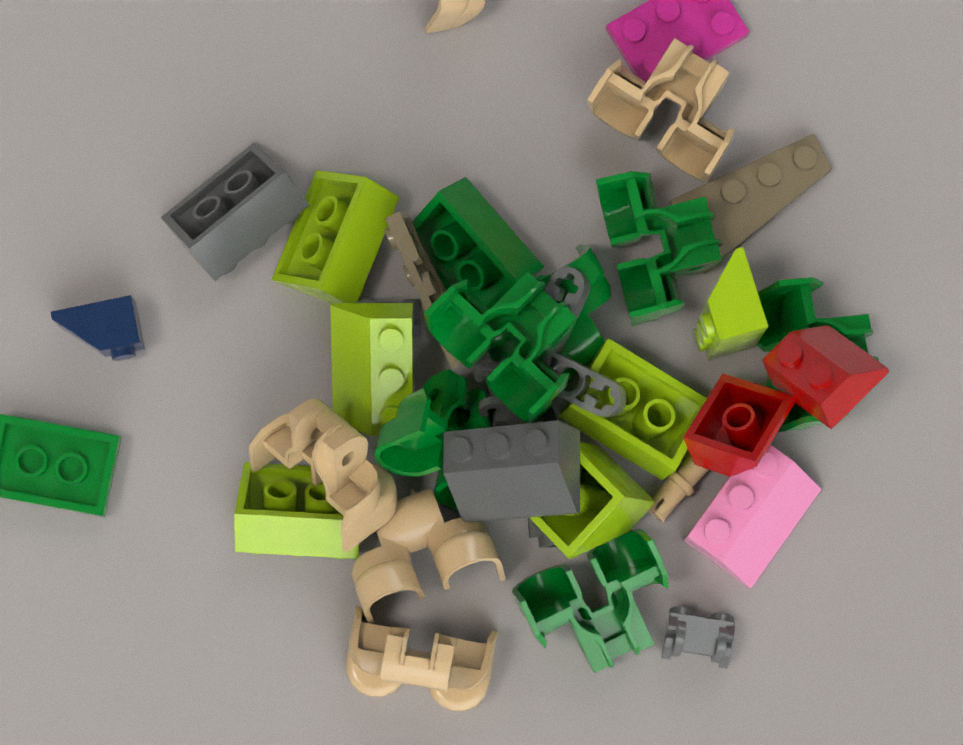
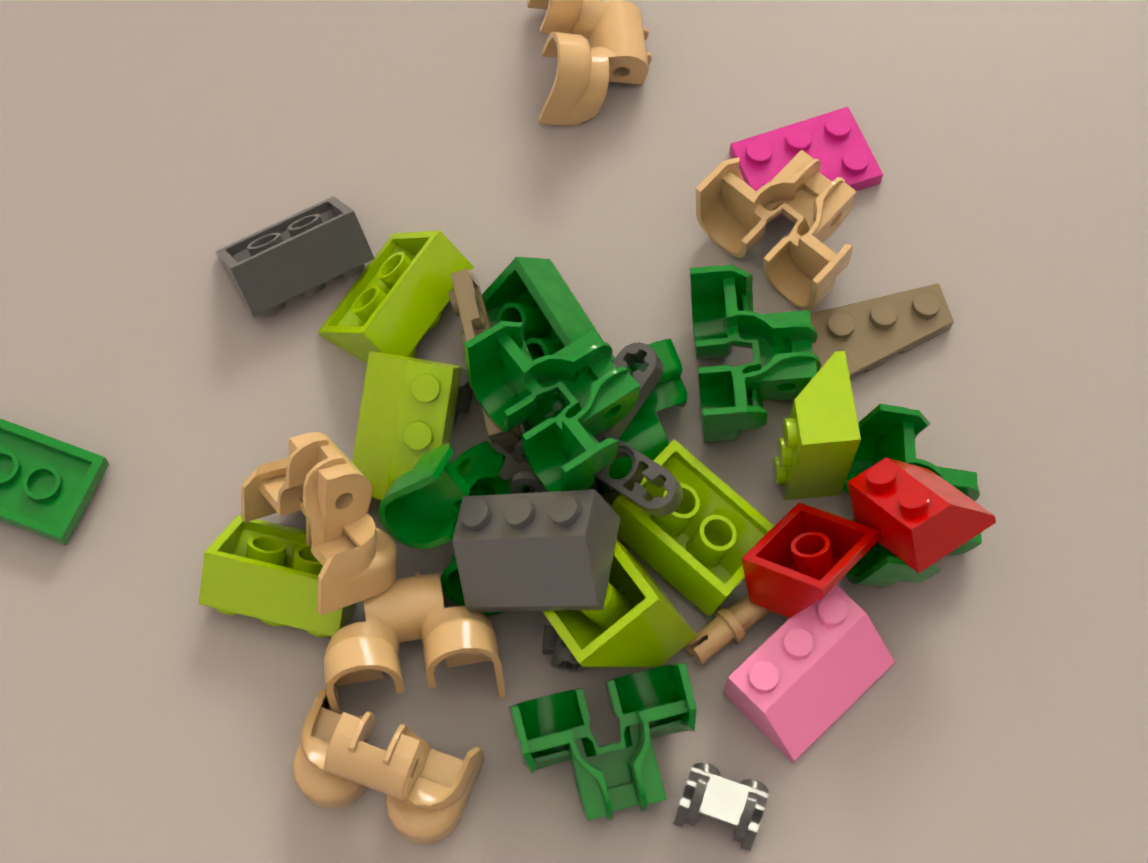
camera: 10 degrees right, 15 degrees down
dark blue slope [50,295,145,361] -> none

